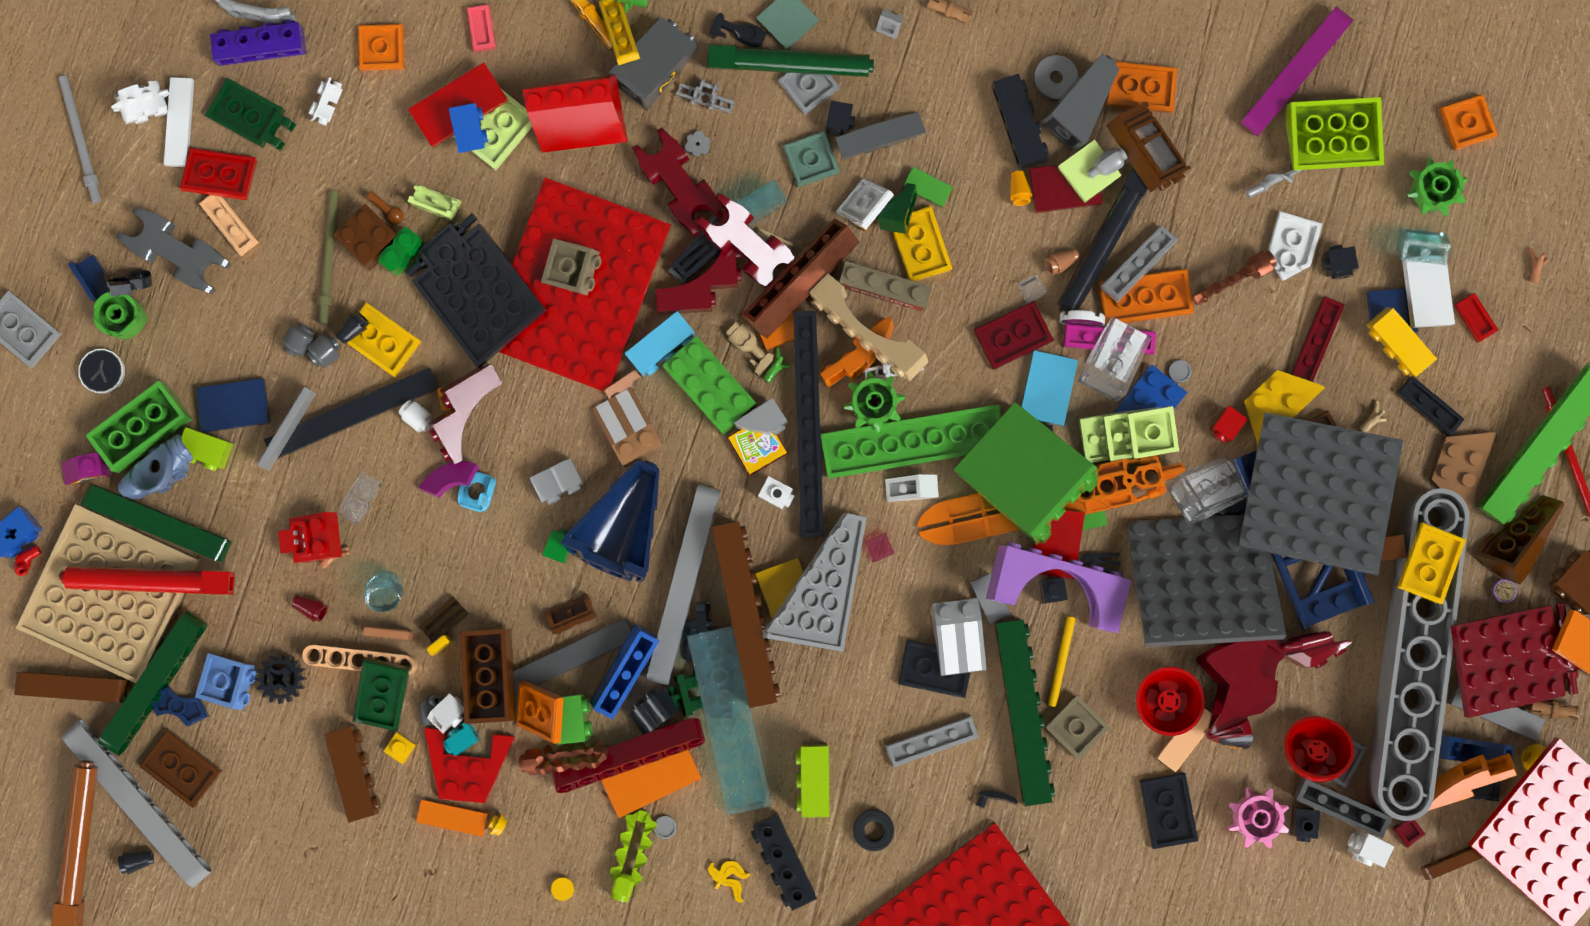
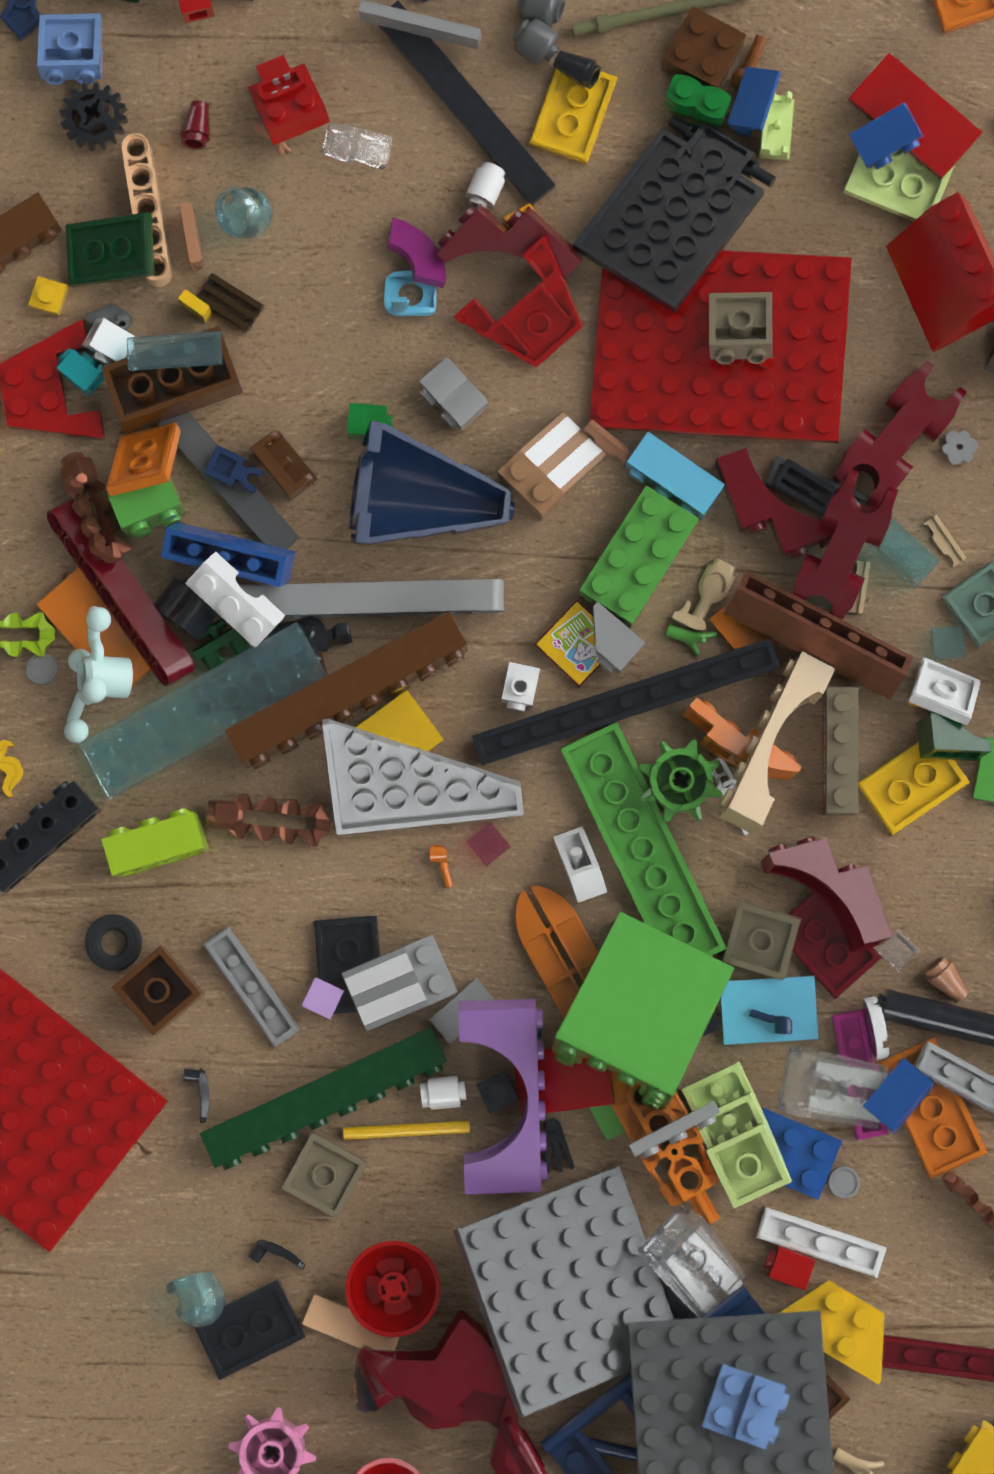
camera: 70 degrees right, 0 degrees up
none -> light aqua wheel [64,606,133,743]
none -> reddish brown brick [112,946,205,1036]
none -> clear light blue tile [127,331,223,371]
none -> clear light blue helmet [166,1272,226,1327]
none -> white arch [185,552,285,648]
none -> dark blue plate [204,445,264,494]
none -> copper sword [206,794,332,847]
none -> black piece [248,1240,305,1270]
none -> lavender tile [302,977,344,1019]
none -> white brick [420,1075,467,1110]
none -> orange hand [430,845,453,888]
none -> red wing [454,236,584,368]
none -> light grey plate [628,1101,720,1159]
none -> medium blue plate [701,1364,789,1450]
none -> dark tan plate [723,900,802,980]
none -> blue panel [728,66,781,138]
none -> dark blue hand [749,1009,792,1034]
none -> white tile [755,1207,887,1278]
none -> arch [760,837,893,952]
none -> blue panel [863,1058,935,1134]
none -> tan piece [923,515,966,567]
none -> clear light blue tile [931,626,966,660]

